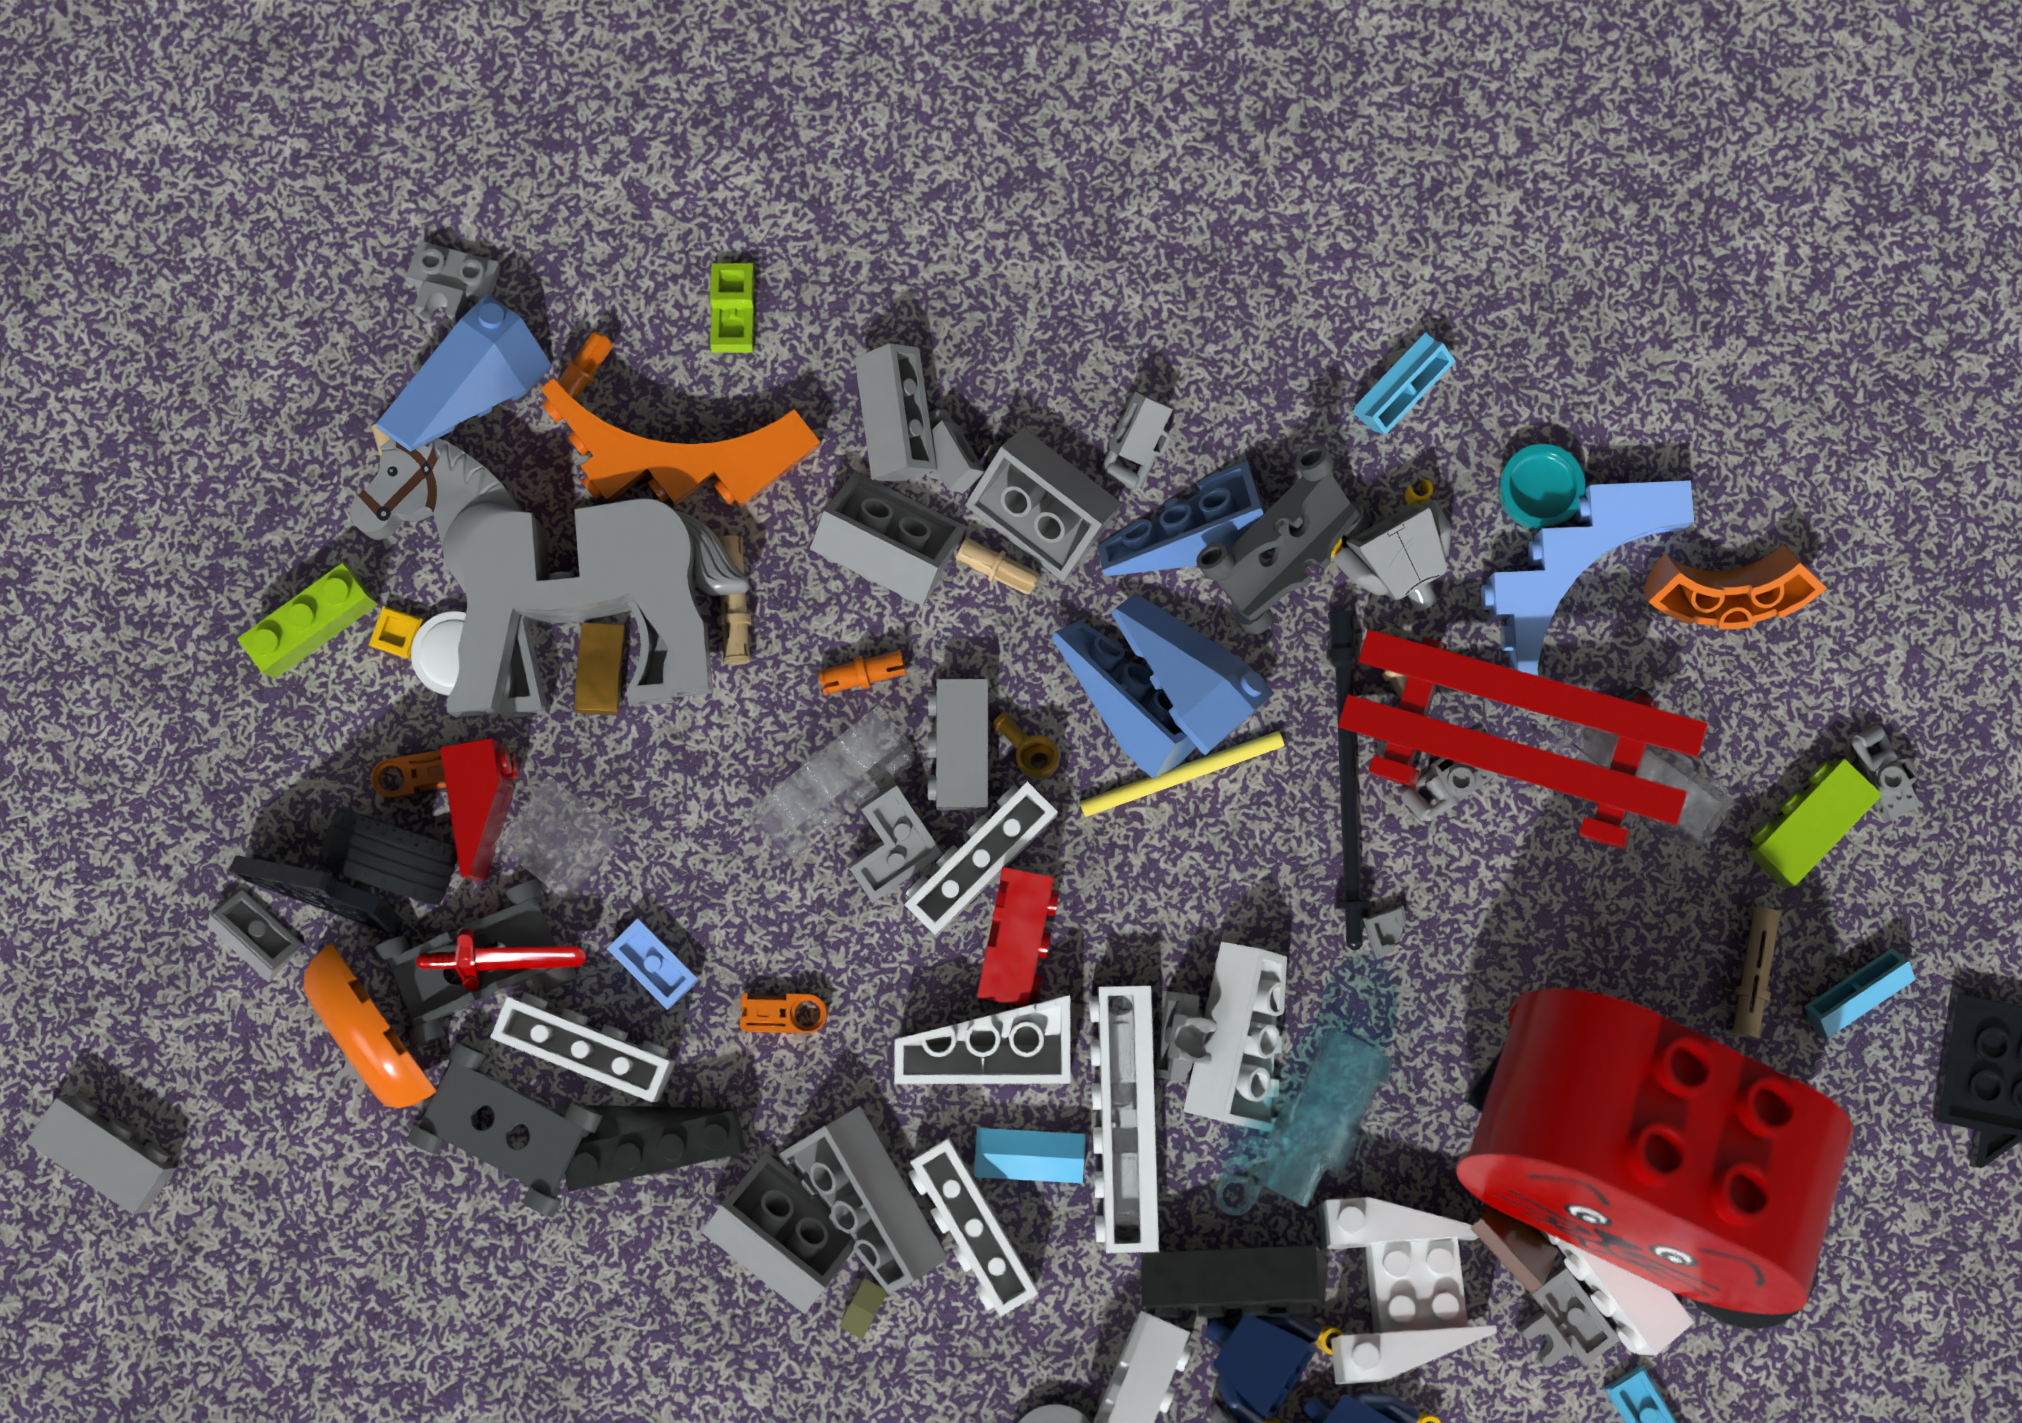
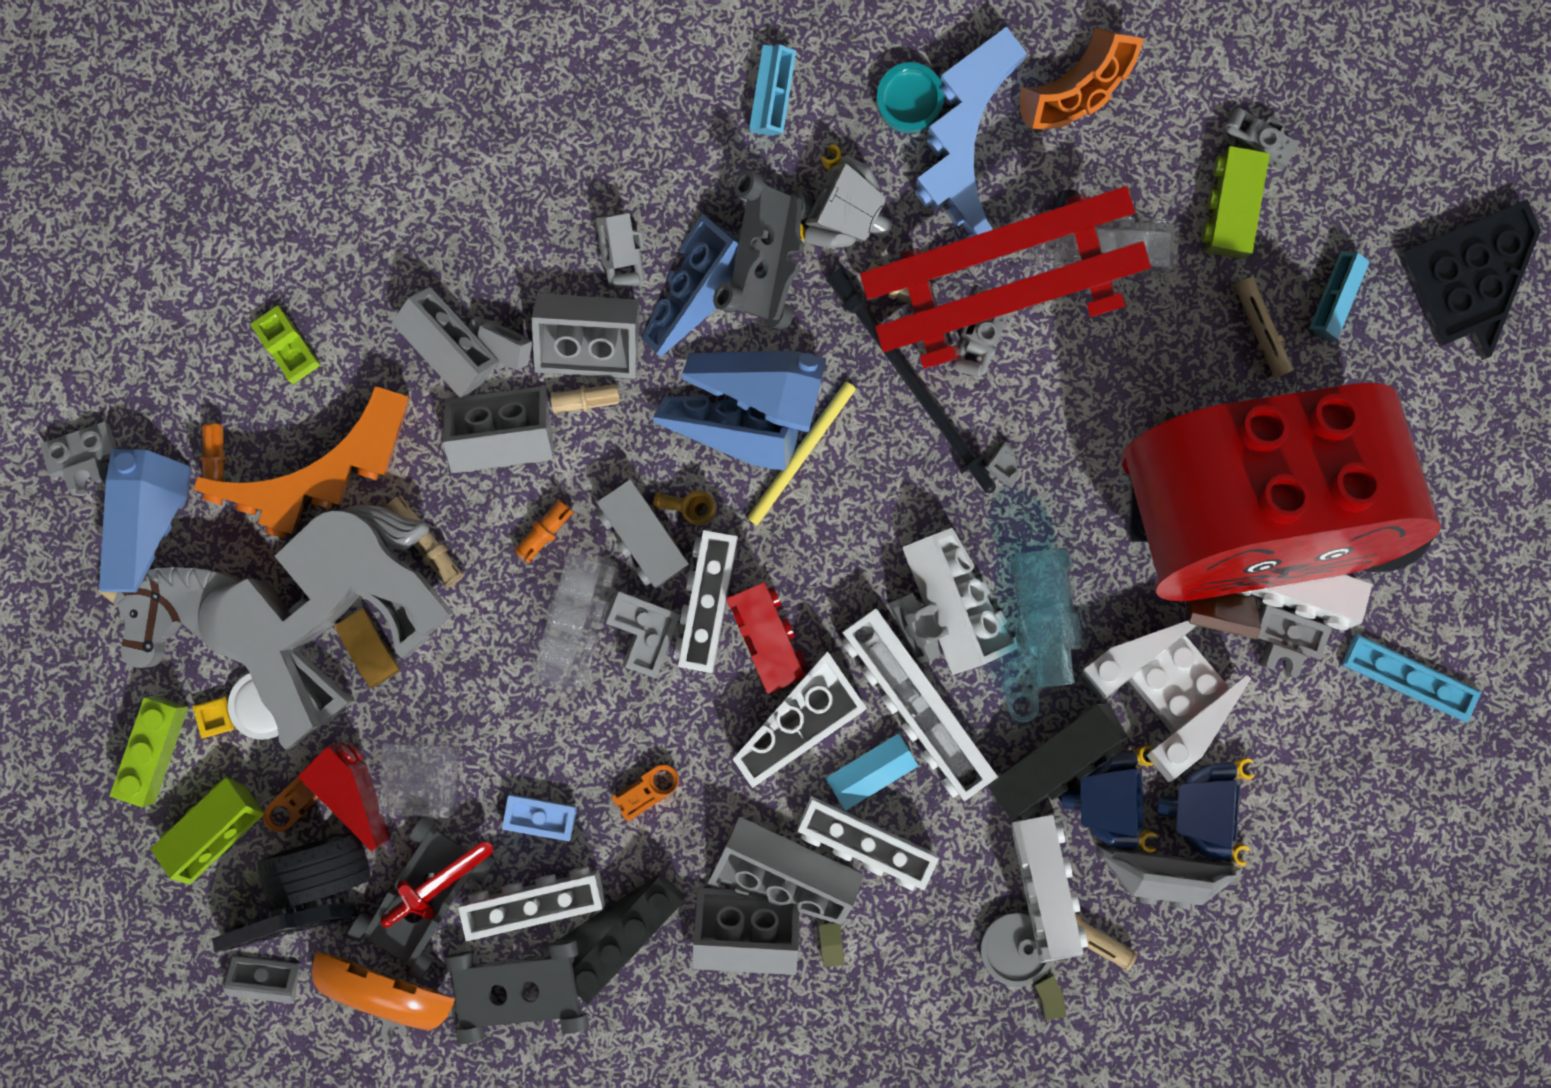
camera: 35 degrees left, 5 degrees up
none -> lime brick [150,777,265,885]

